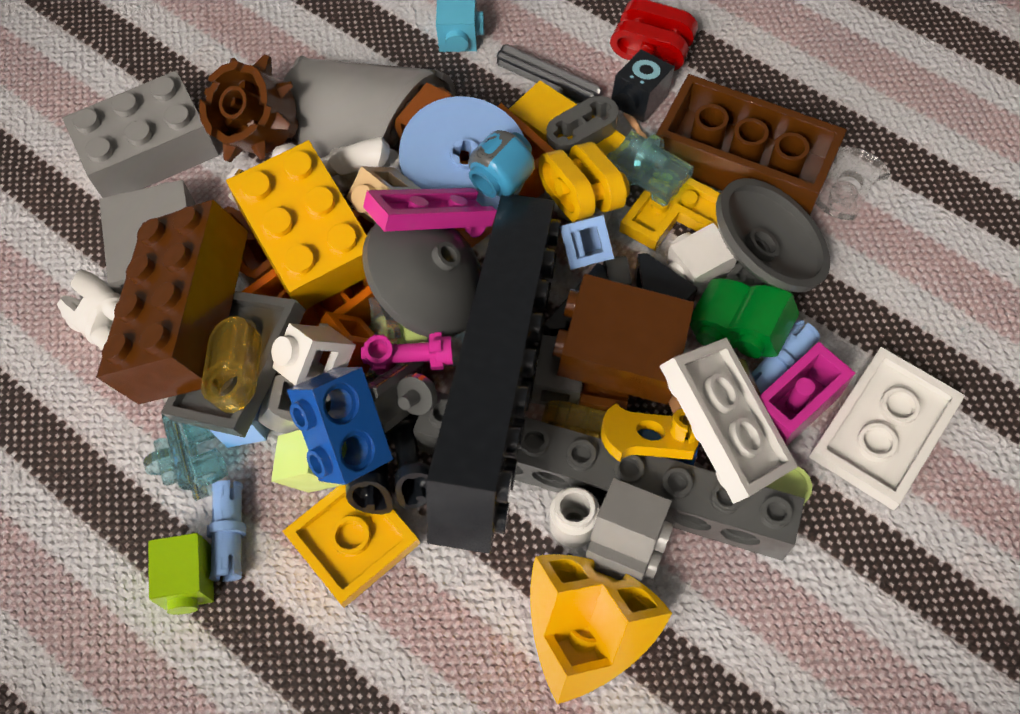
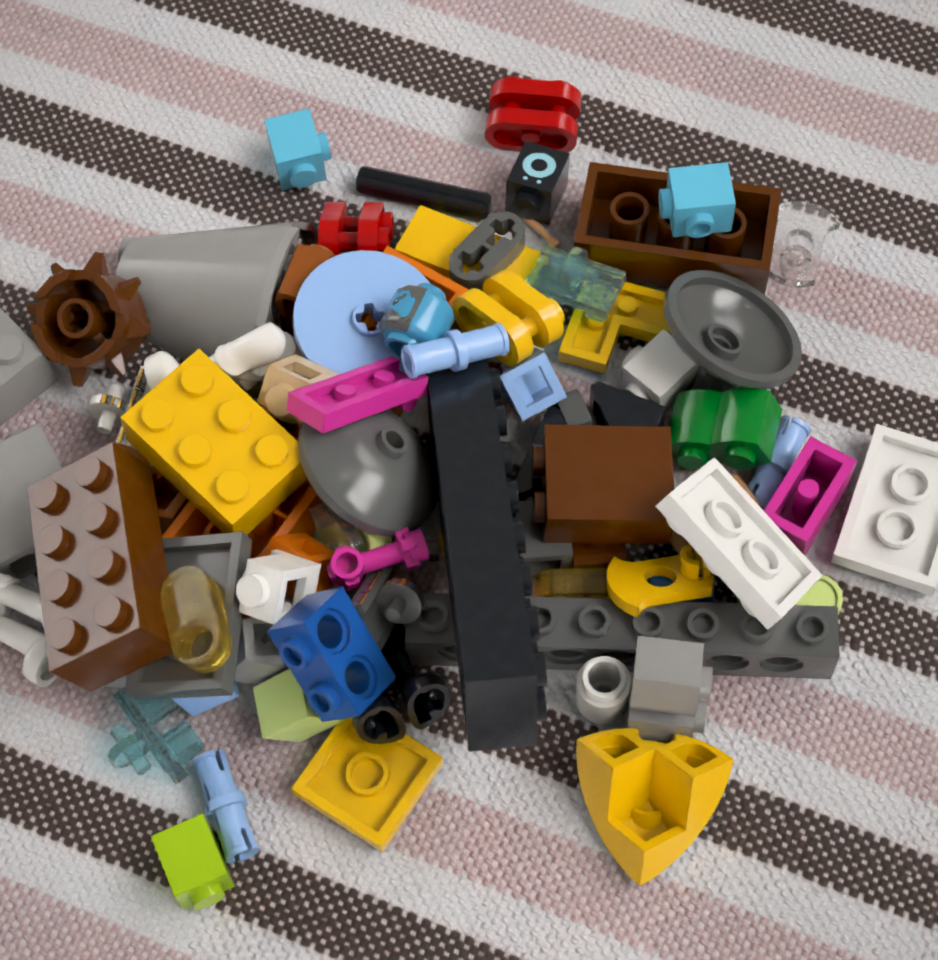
camera: 15 degrees left, 0 degrees up
none -> red brick [318,202,394,256]
none -> light blue pin [401,323,509,379]
none -> medium azure brick [659,162,736,238]

